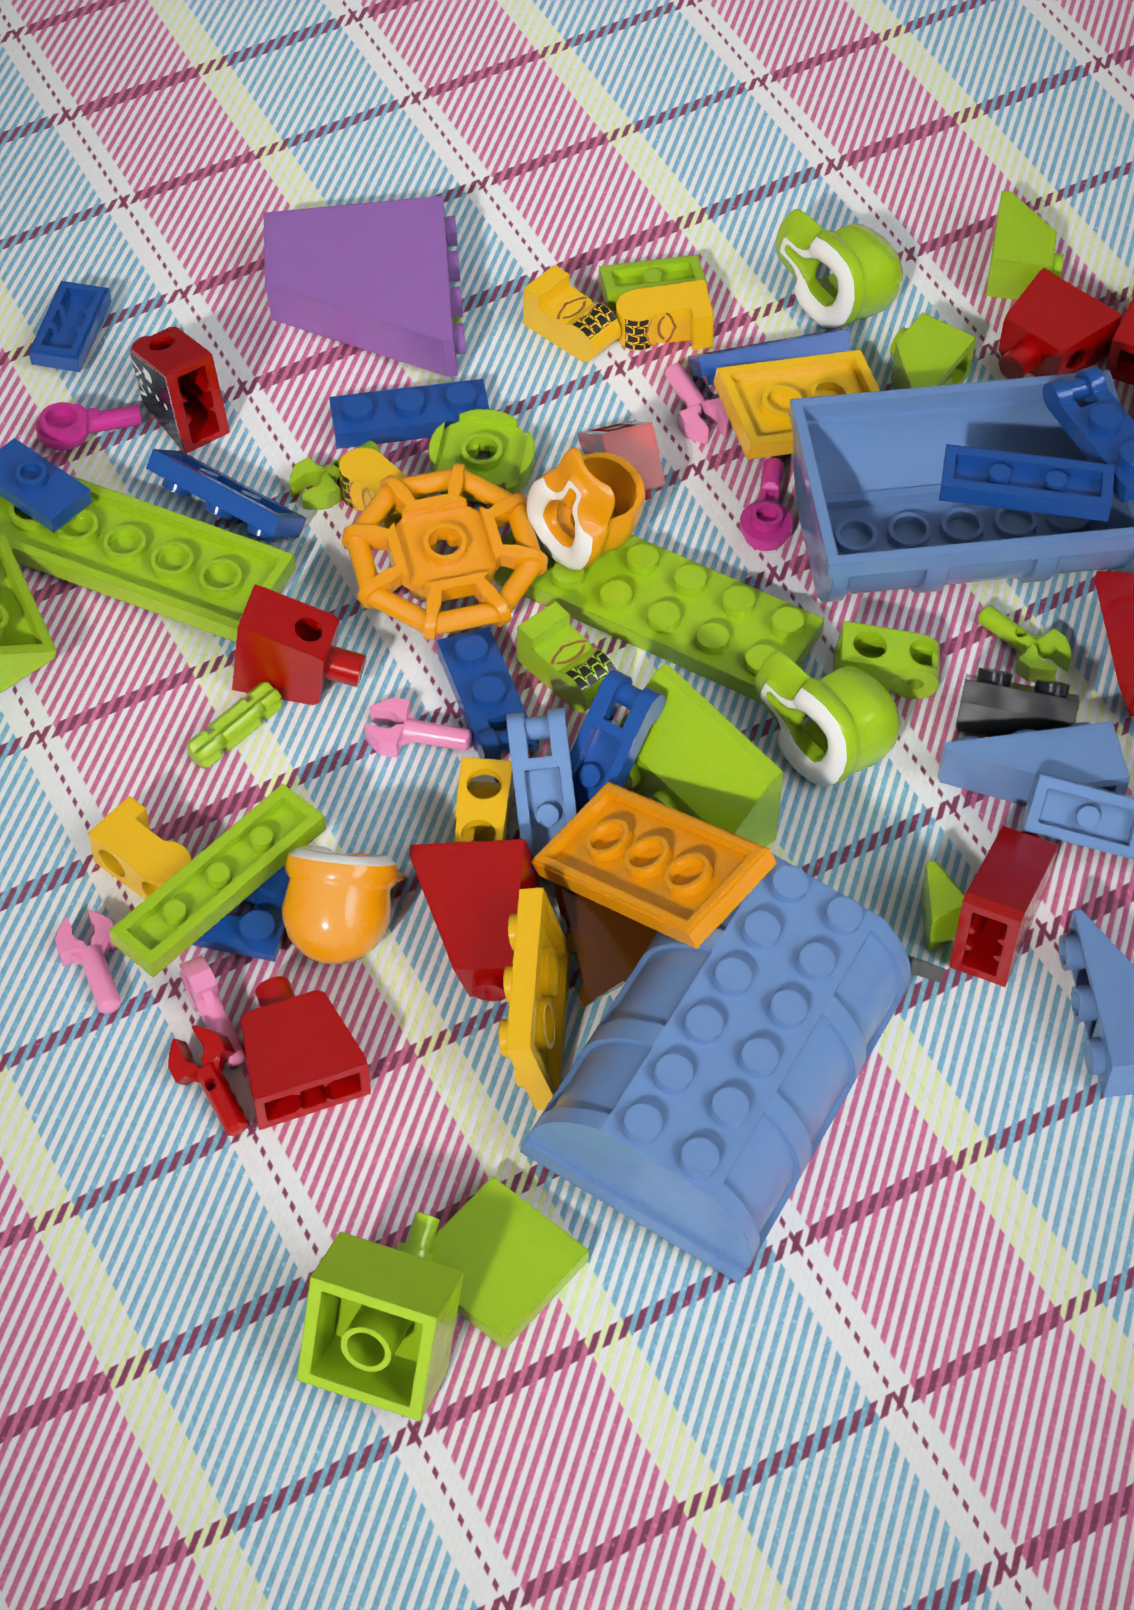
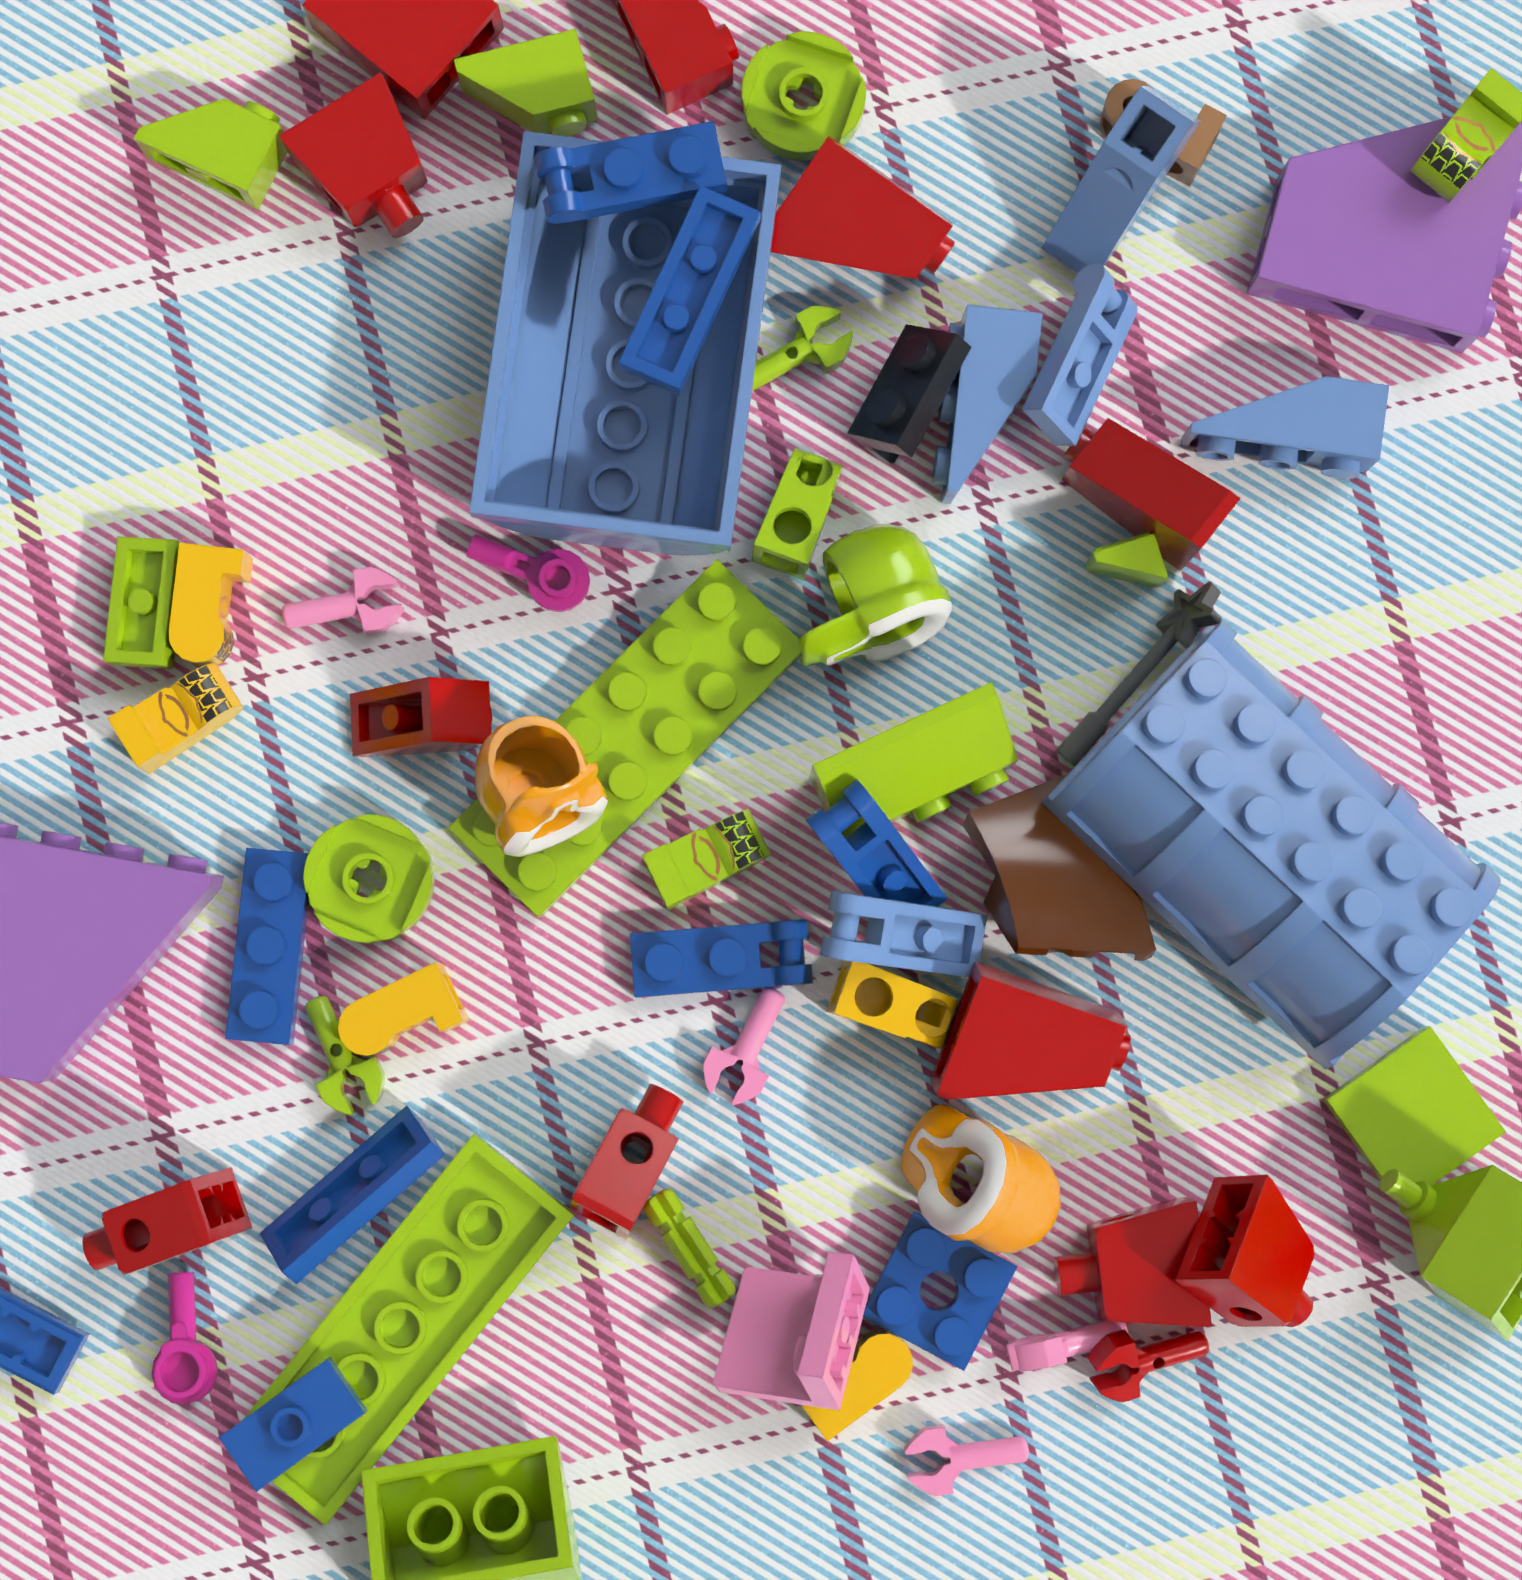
camera: 80 degrees left, 30 degrees up
lime plate [109,784,326,978] -> none
light orange plate [341,463,548,640] -> none
yellow plate [498,887,571,1110] -> none
light orange tile [531,782,777,949] -> none
plate [688,329,851,385] -> none
yellow plate [713,350,880,460] -> none
lime piece [775,209,903,329] -> none
lime slope [890,312,976,390] -> none
none -> bright pink bracket [713,1251,870,1410]
none -> red torso [1175,1174,1315,1327]

